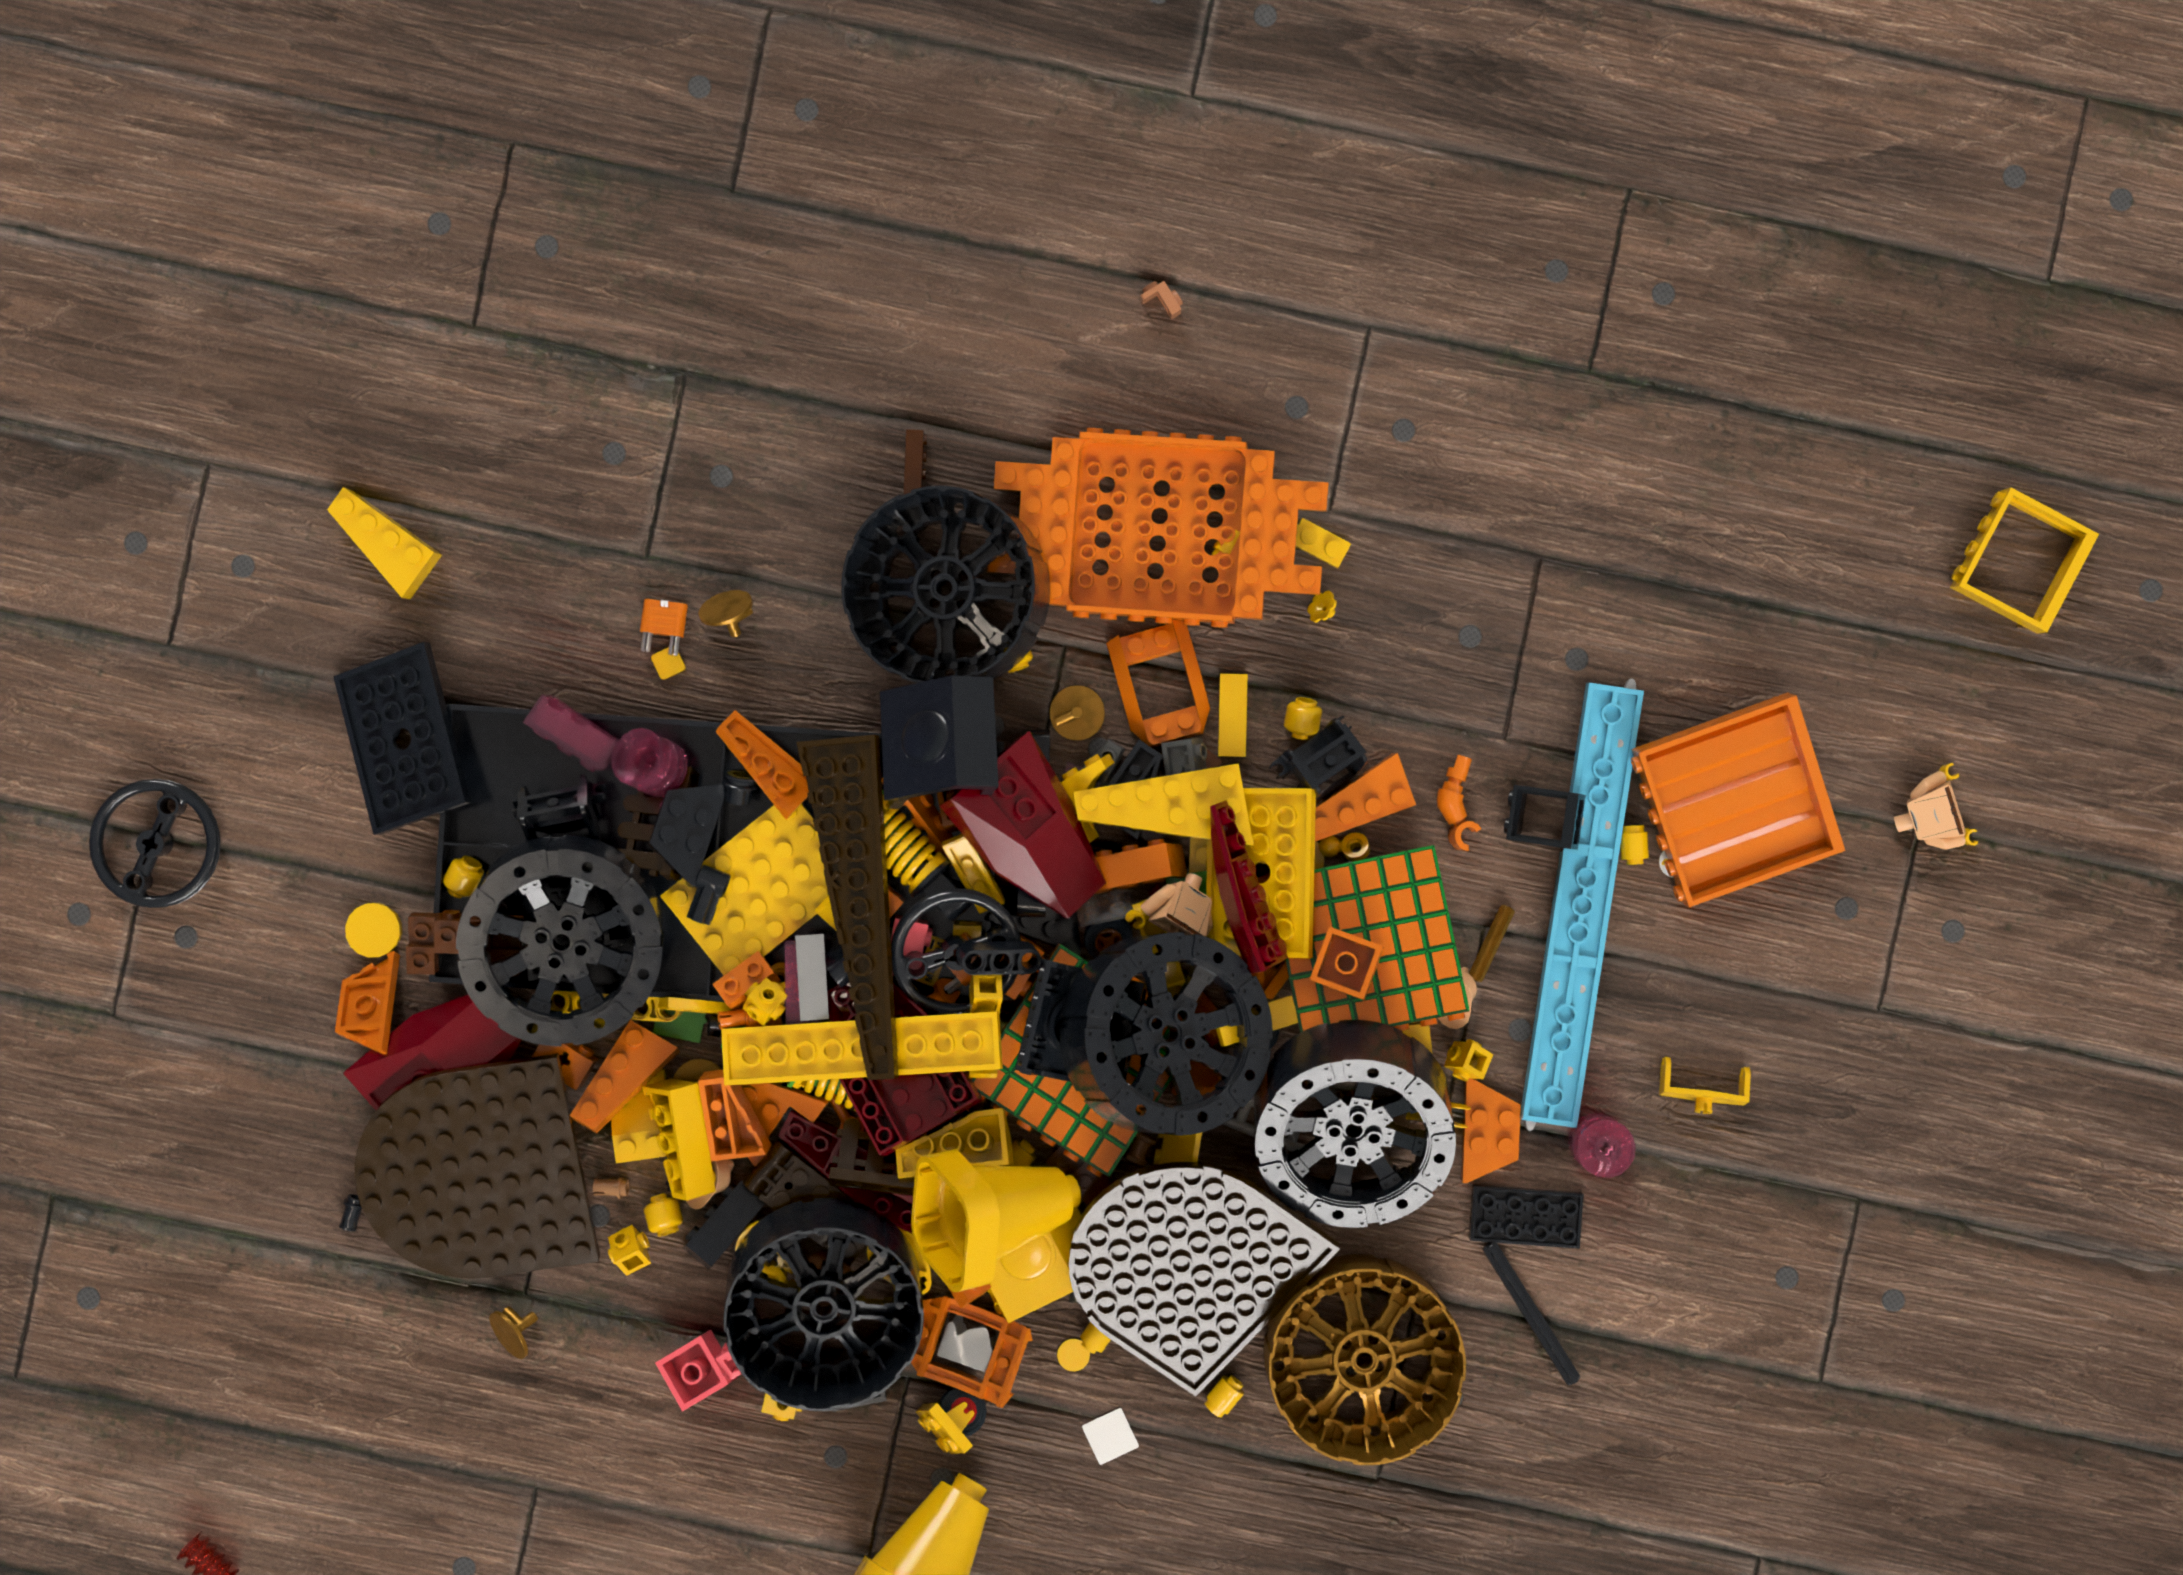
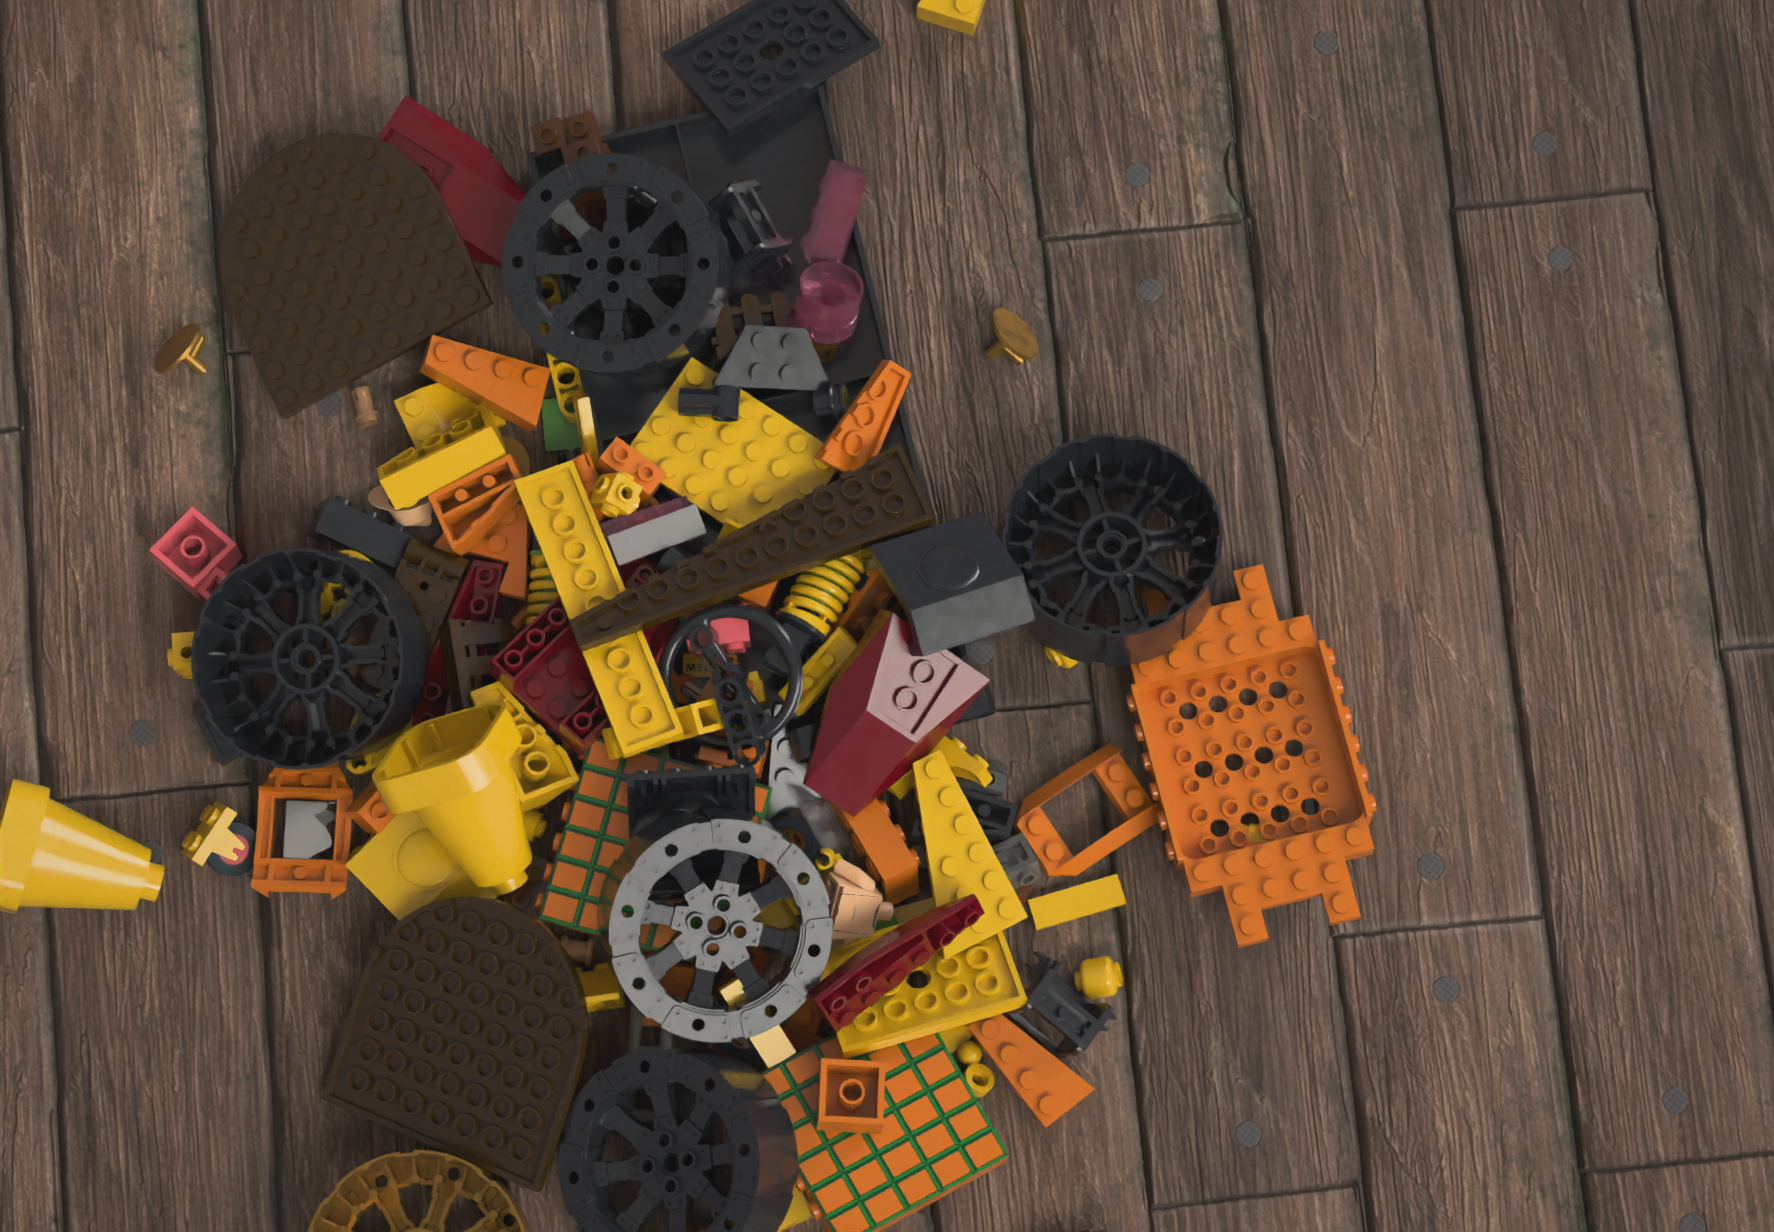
camera: 75 degrees right, 10 degrees down
orange wing [335,951,400,1054] -> none
black pin [339,1194,362,1232] -> none
yellow tile [345,903,402,958] -> none
yellow head [443,856,484,898] -> none
orange brick [532,1043,598,1090] -> none
yellow brick [608,1225,651,1276] -> none
orange piece [640,599,688,656] -> none
yellow head [643,1193,683,1237] -> none
yellow piece [651,647,686,680] -> none
reddish brown piece [903,429,928,495] -> none
pearl gold shield [1050,685,1105,741] -> none
yellow sticker [1057,1339,1090,1371] -> none
yellow brick [1080,1322,1111,1354] -> none
white sticker [1082,1408,1139,1465] -> none
nougat bracket [1140,281,1183,320] -> none
yellow brick [1205,1375,1244,1418] -> none
yellow plate [1296,518,1351,569] -> none
yellow plant [1307,590,1337,623] -> none
orange piece [1436,755,1481,851] -> none

